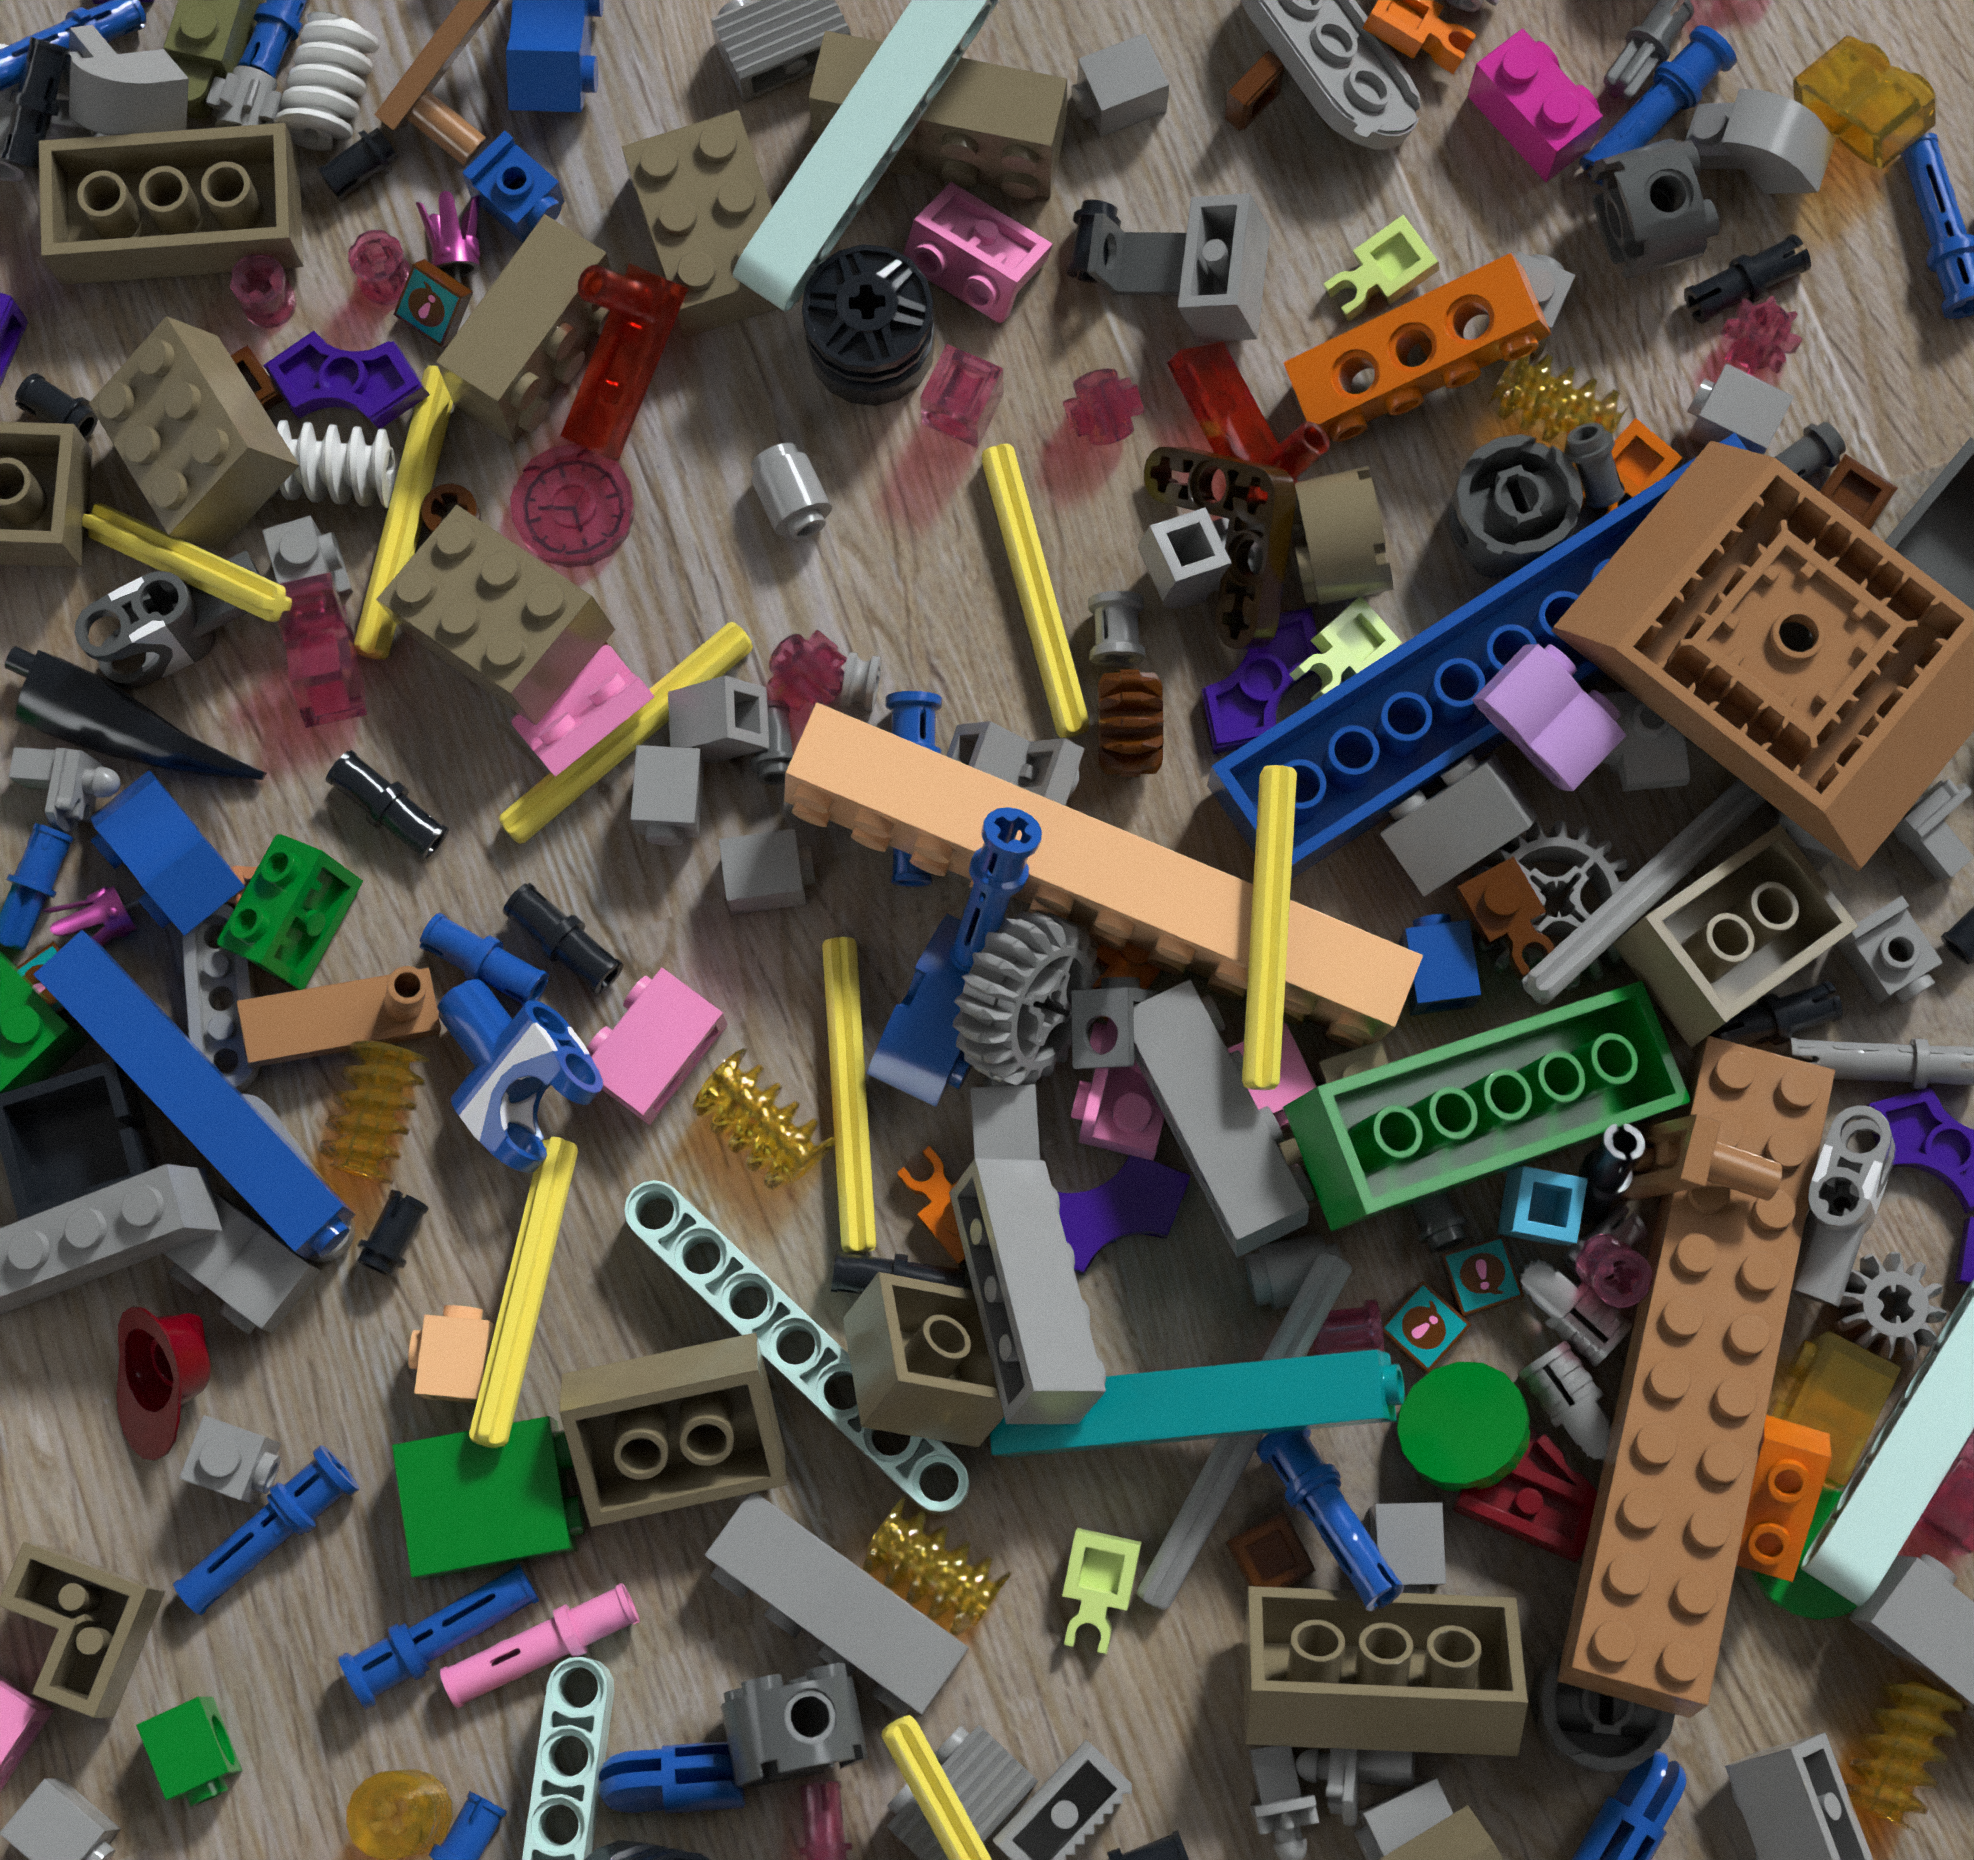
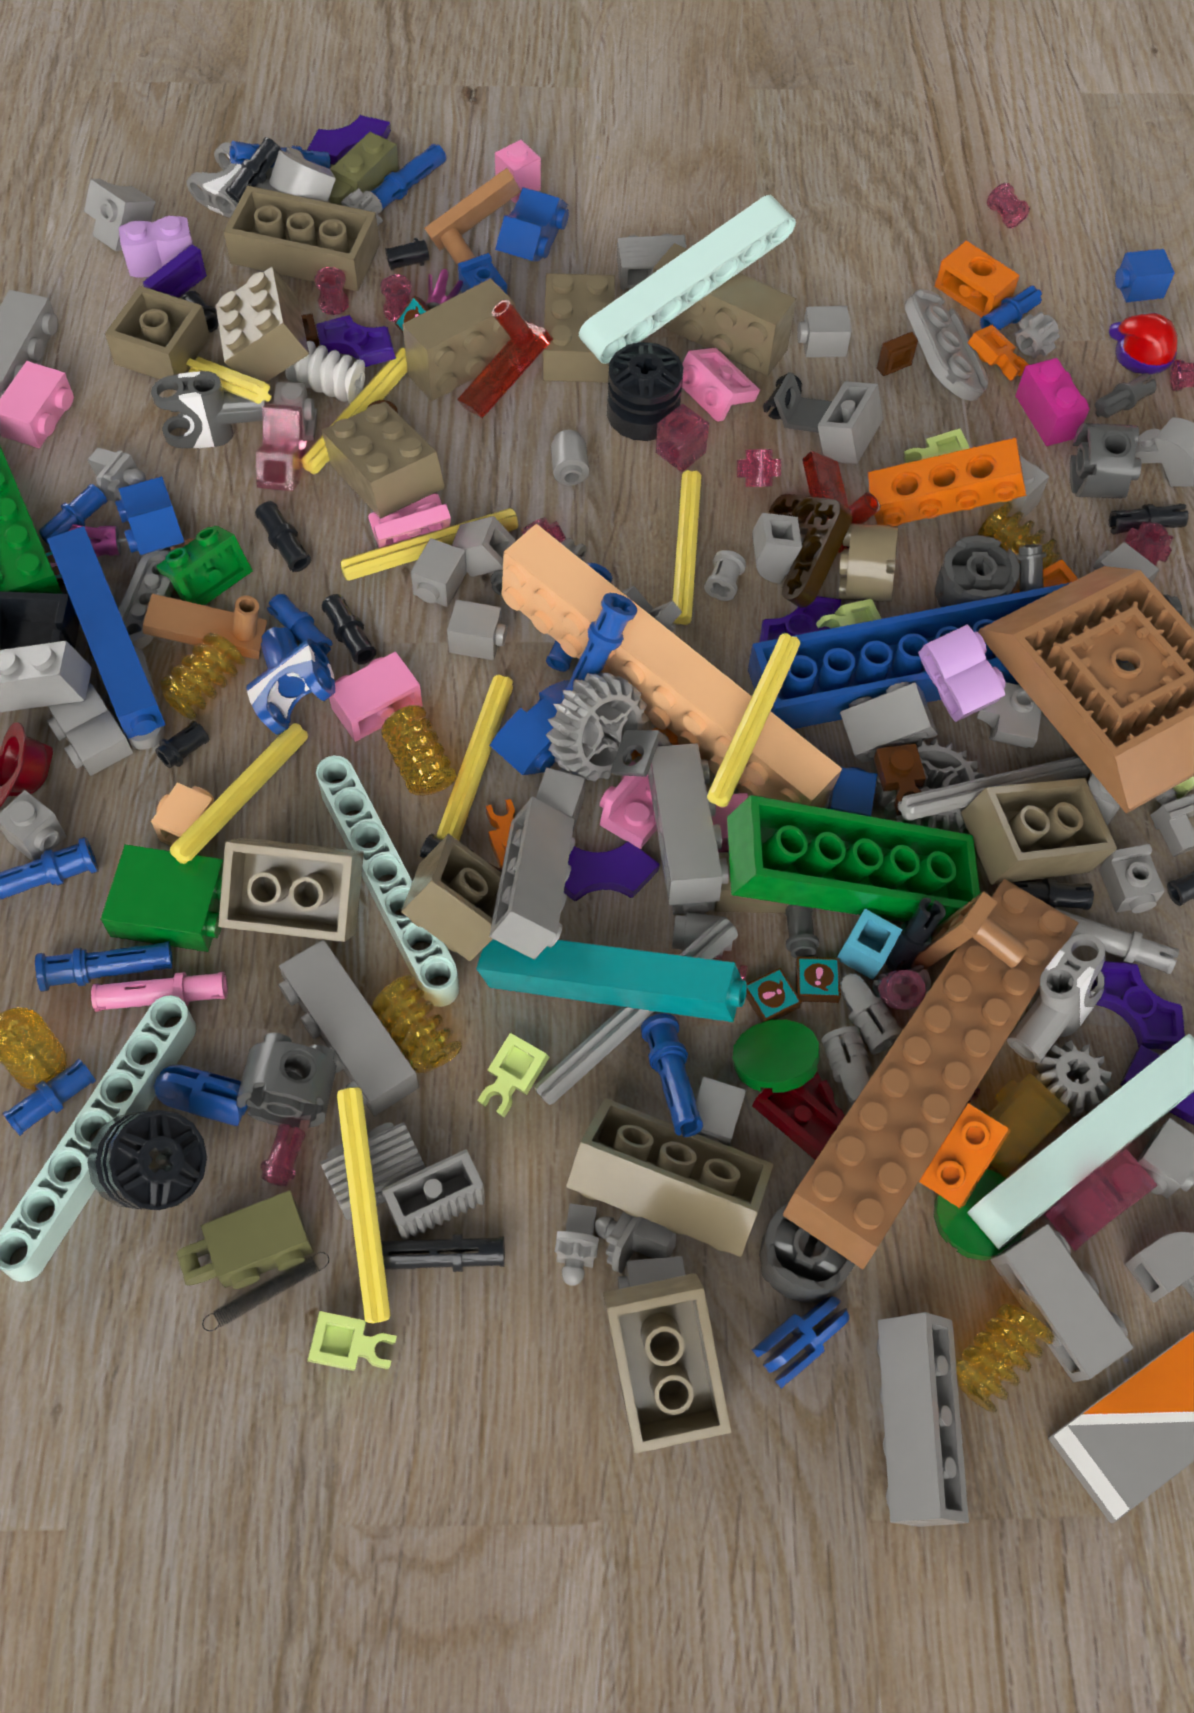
camera: 15 degrees right, 15 degrees down
black piece [5,646,267,780] -> none
white piece [273,11,380,151] -> none
clear pink tile [510,444,636,568] -> none
reddish brown gear [1097,669,1164,778] -> none
reddish brown tile [1225,1511,1316,1588] -> none
blue pin [1579,25,1737,186] -> none

